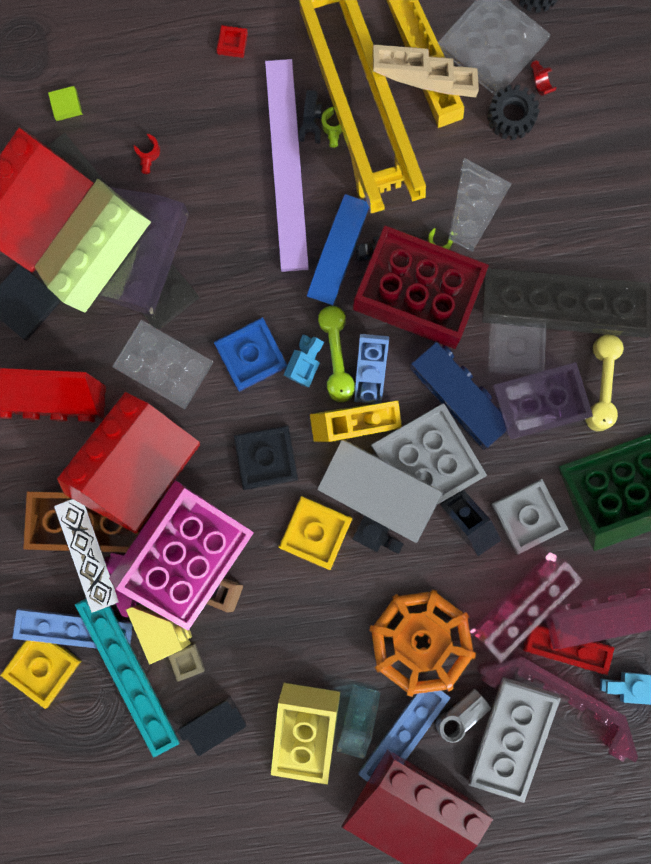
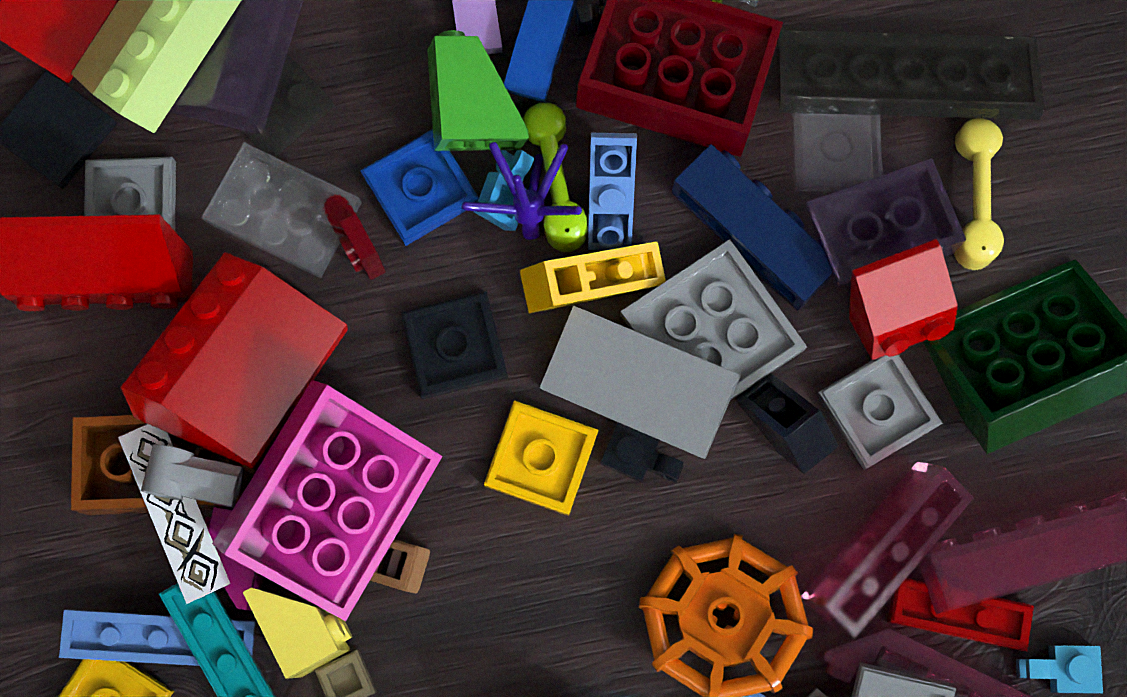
camera: 10 degrees left, 5 degrees down
none -> light grey tile [84,157,176,231]
none -> light grey piece [141,444,243,508]
none -> dark red hinge [323,194,386,280]
none -> bright green slope [427,30,529,151]
none -> dark purple plant [462,142,582,240]
none -> slope [849,239,958,360]

